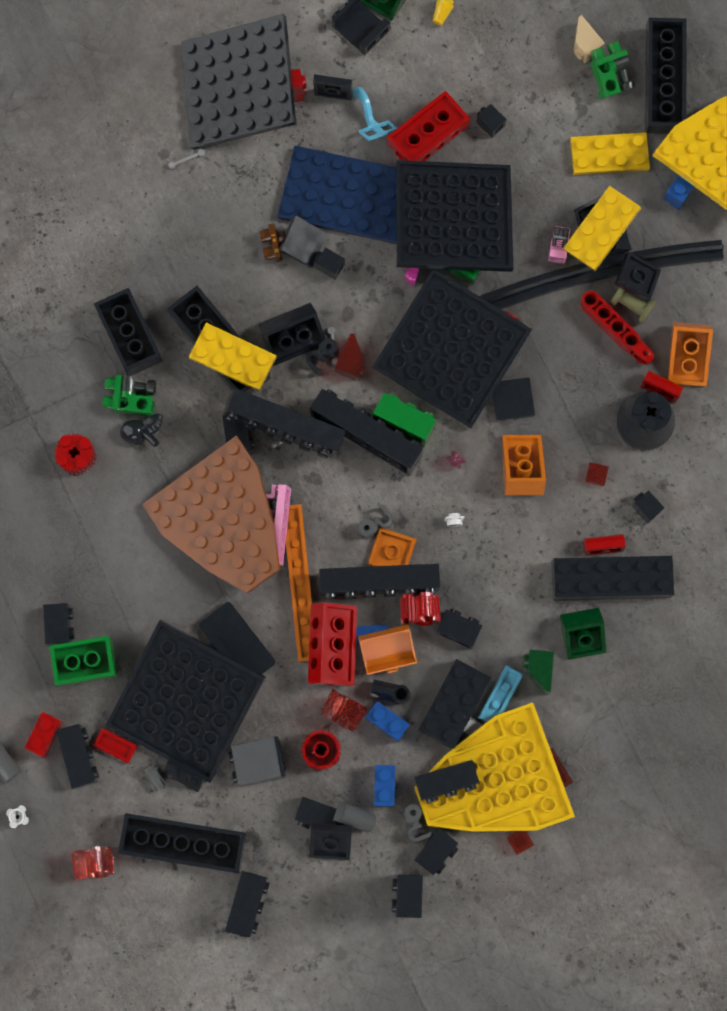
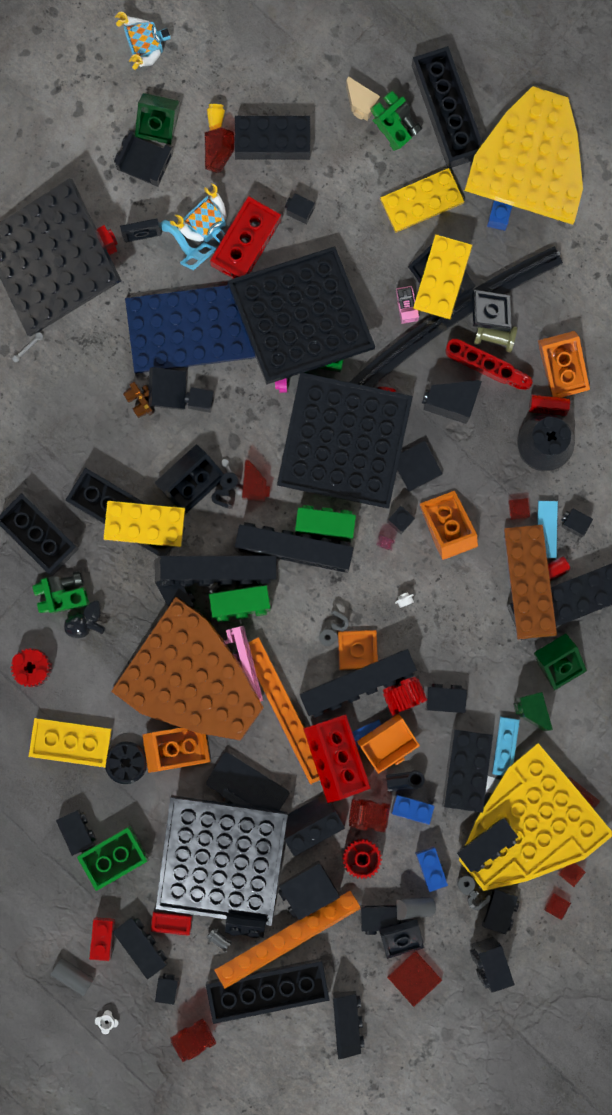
camera: 25 degrees left, 5 degrees up
none -> yellow plate [28,718,112,767]
none -> black wheel [105,741,147,784]
none -> orange slope [142,728,210,773]
none -> black brick [155,973,179,1005]
none -> torso [170,183,227,243]
none -> clear red slope [205,127,234,173]
none -> green brick [209,585,271,622]
none -> orange plate [214,891,360,989]
none -> black brick [235,116,310,160]
none -> black slope [284,794,345,857]
none -> black brick [387,506,415,534]
none -> clear red tile [387,951,442,1007]
none -> black slope [421,380,482,424]
none -> dark orange plate [504,524,557,640]
none -> medium azure tile [537,501,558,559]
none -> clear red plate [544,893,571,920]

